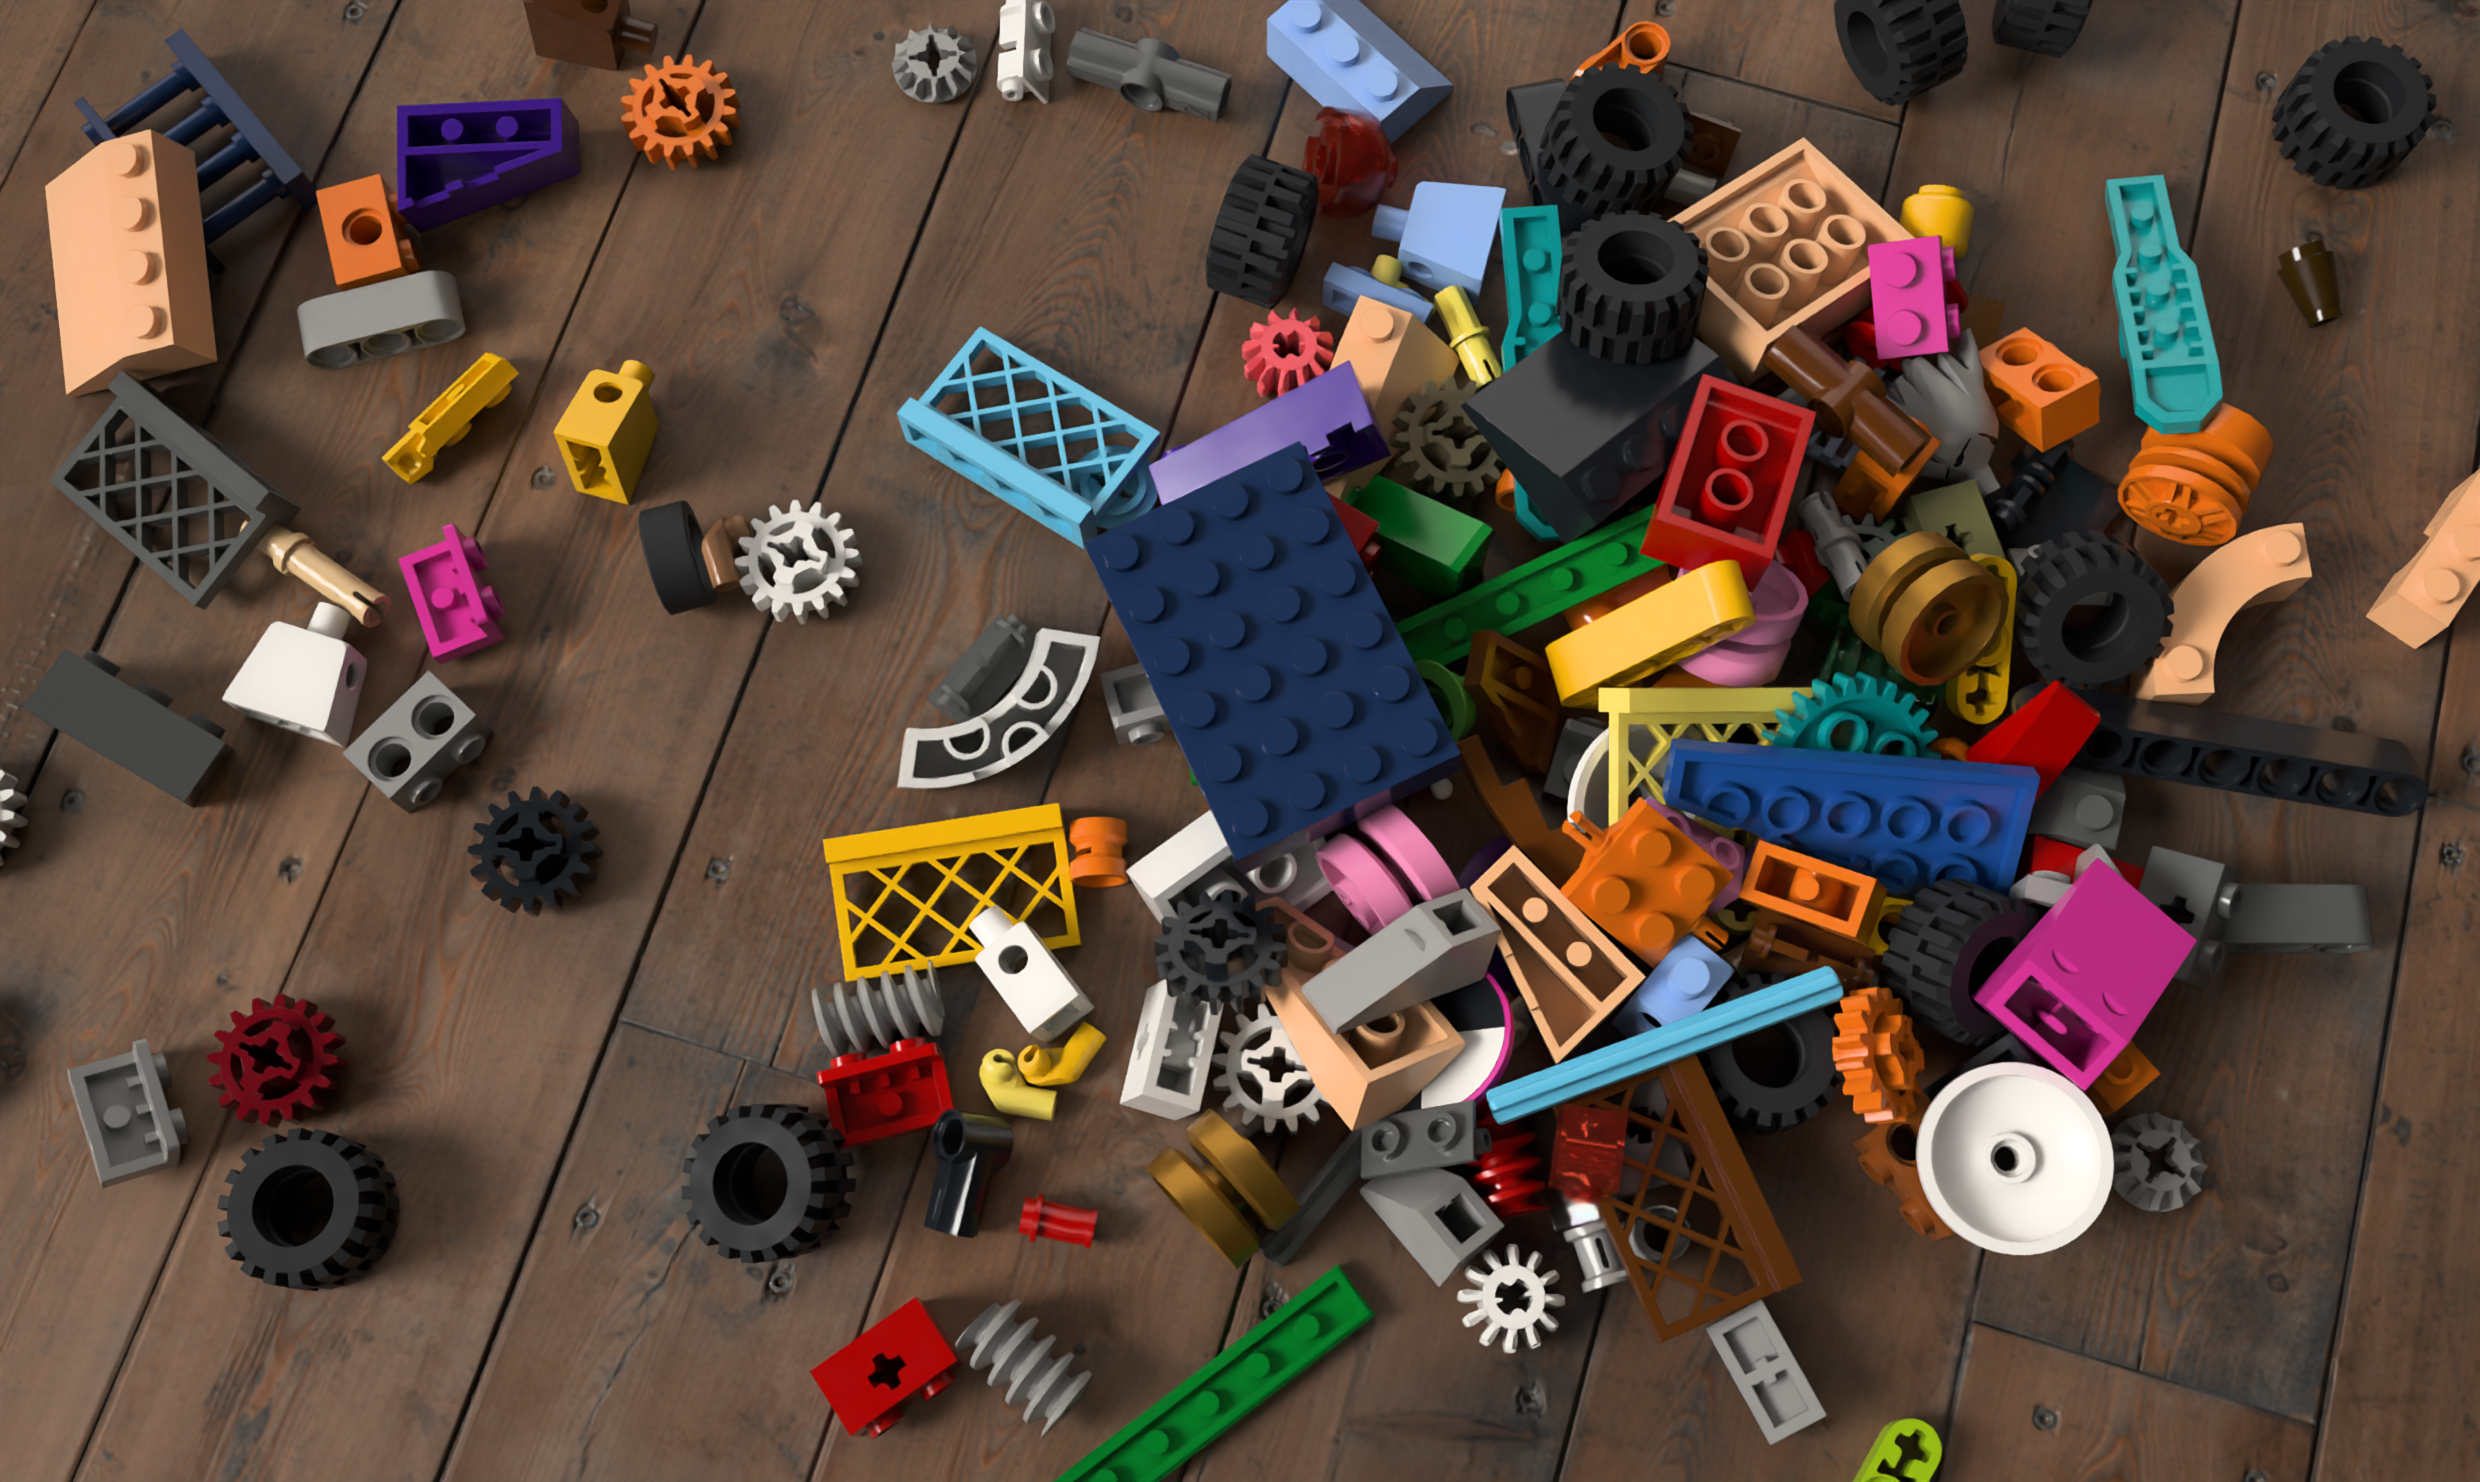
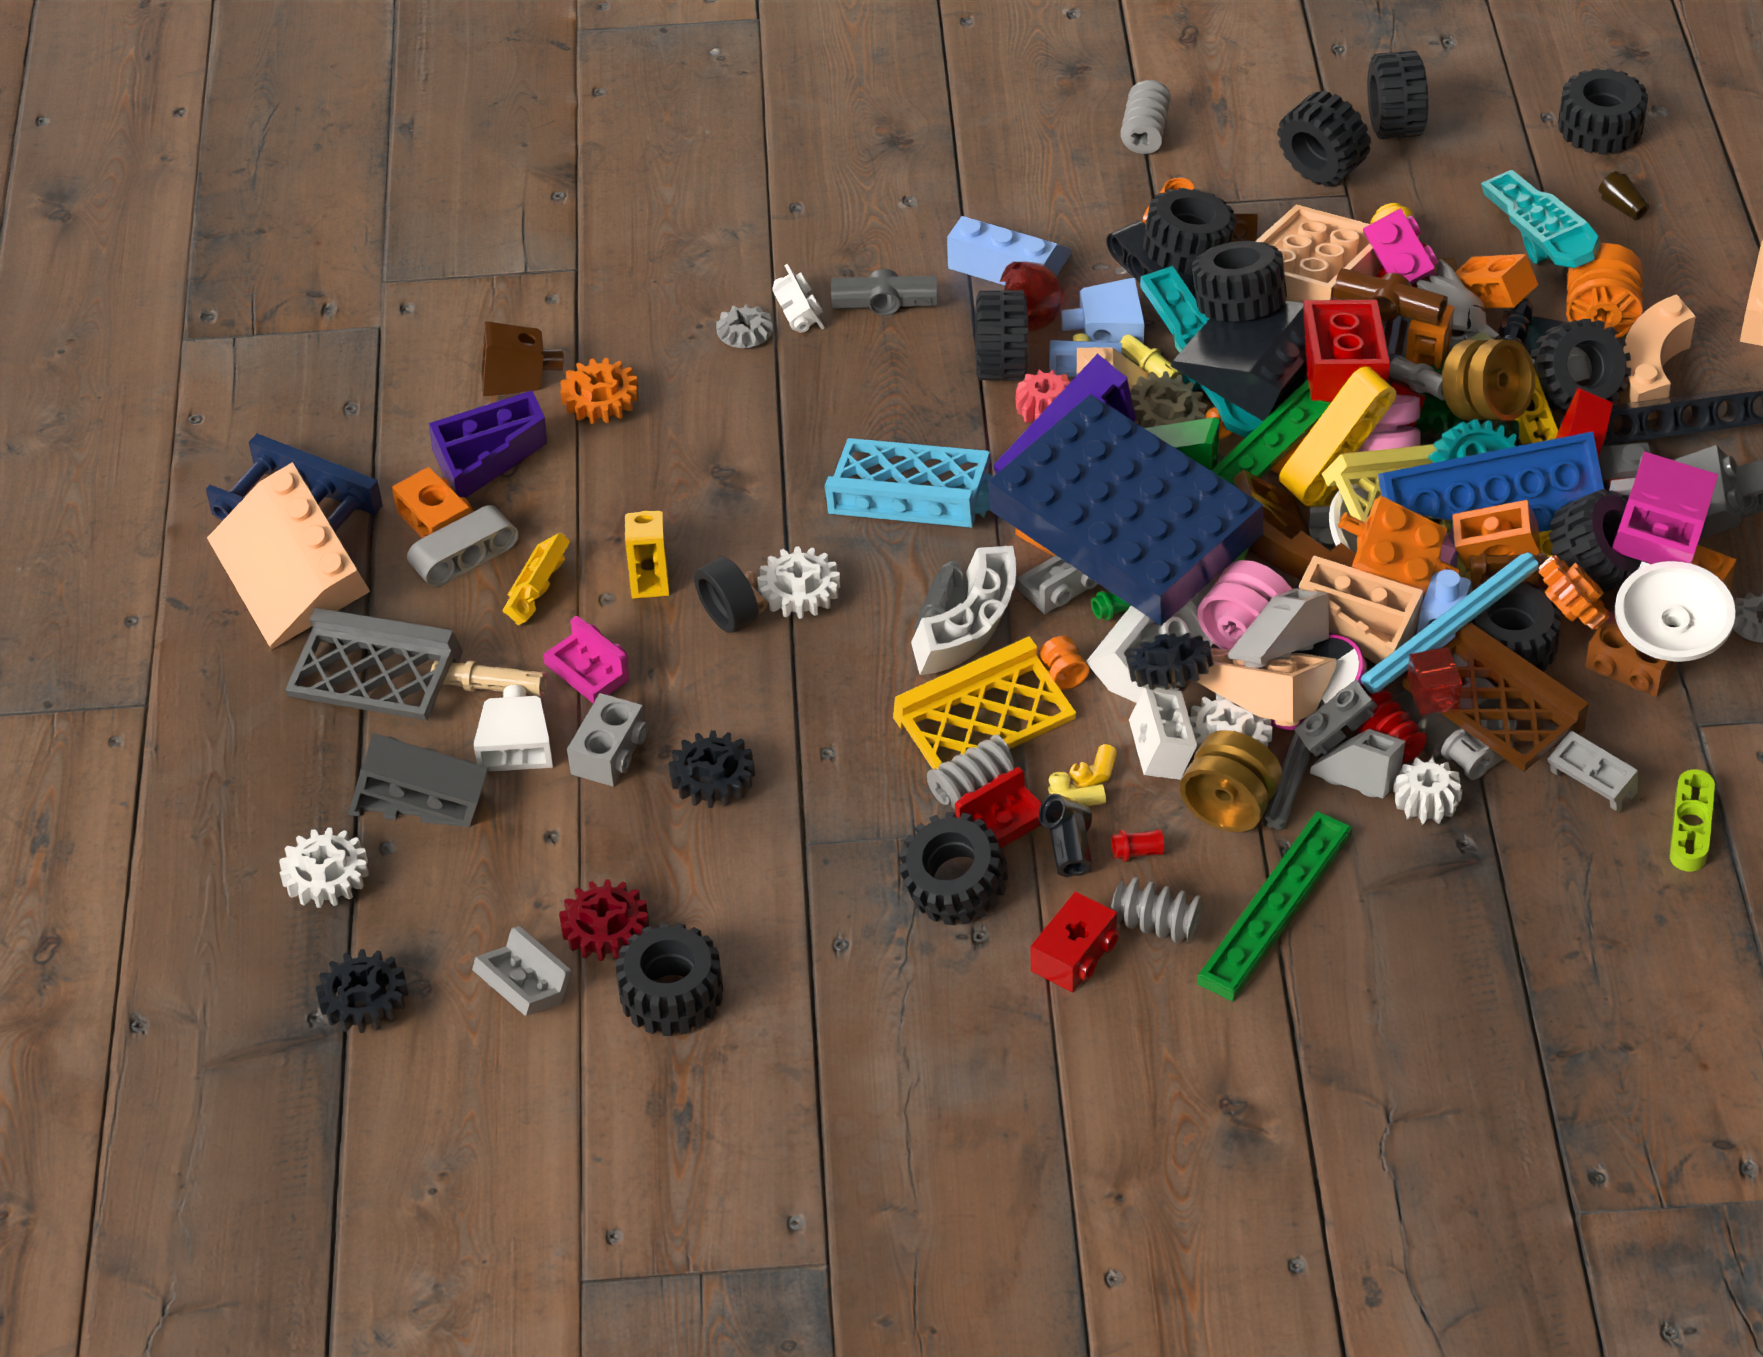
camera: 20 degrees left, 25 degrees down
white torso [969,905,1095,1044] -> none

